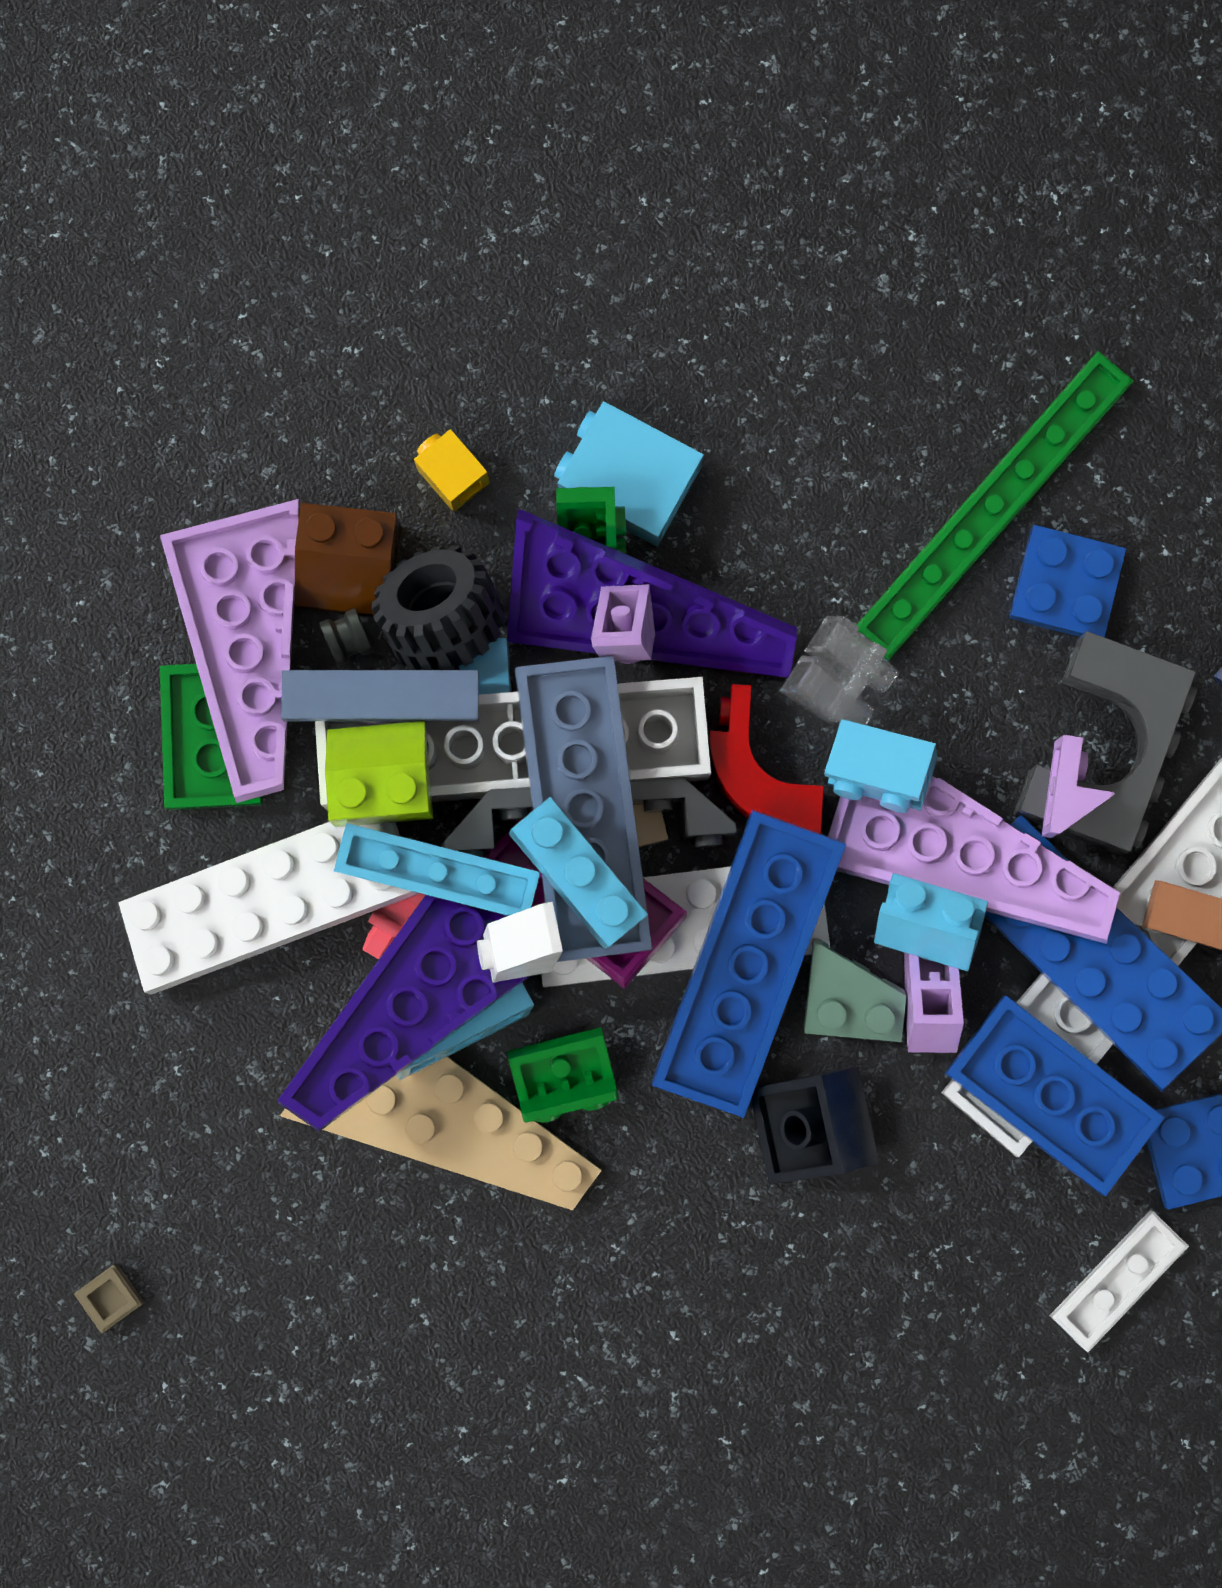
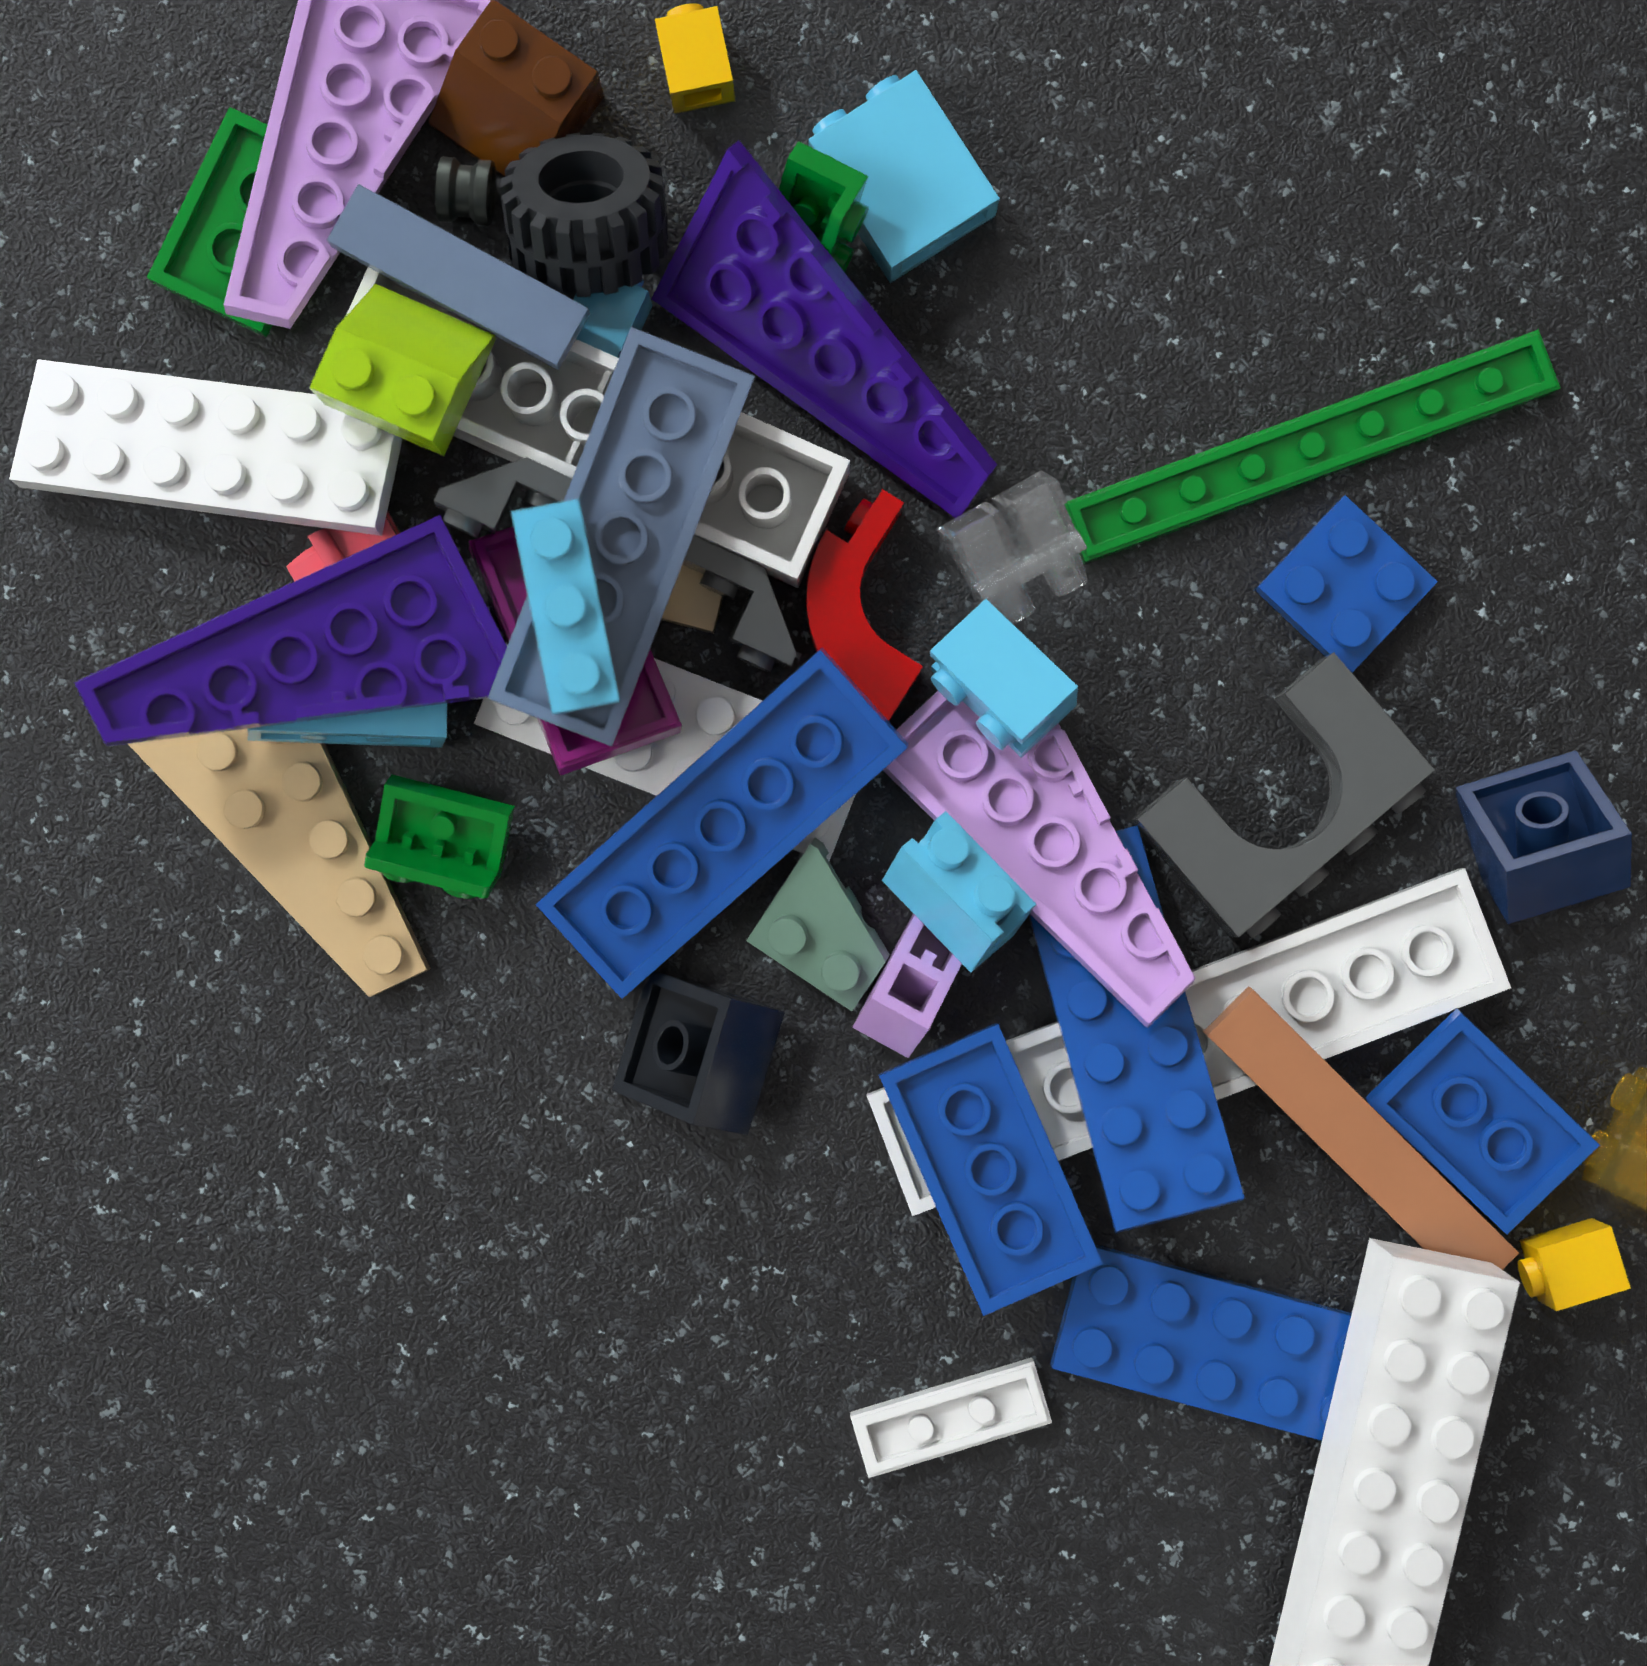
camera: 30 degrees right, 5 degrees up
medium azure plate [334,823,540,916] -> none
white slope [477,902,563,983] -> none
lavender slope [591,584,655,664] -> none
lavender slope [1041,735,1115,838] -> none

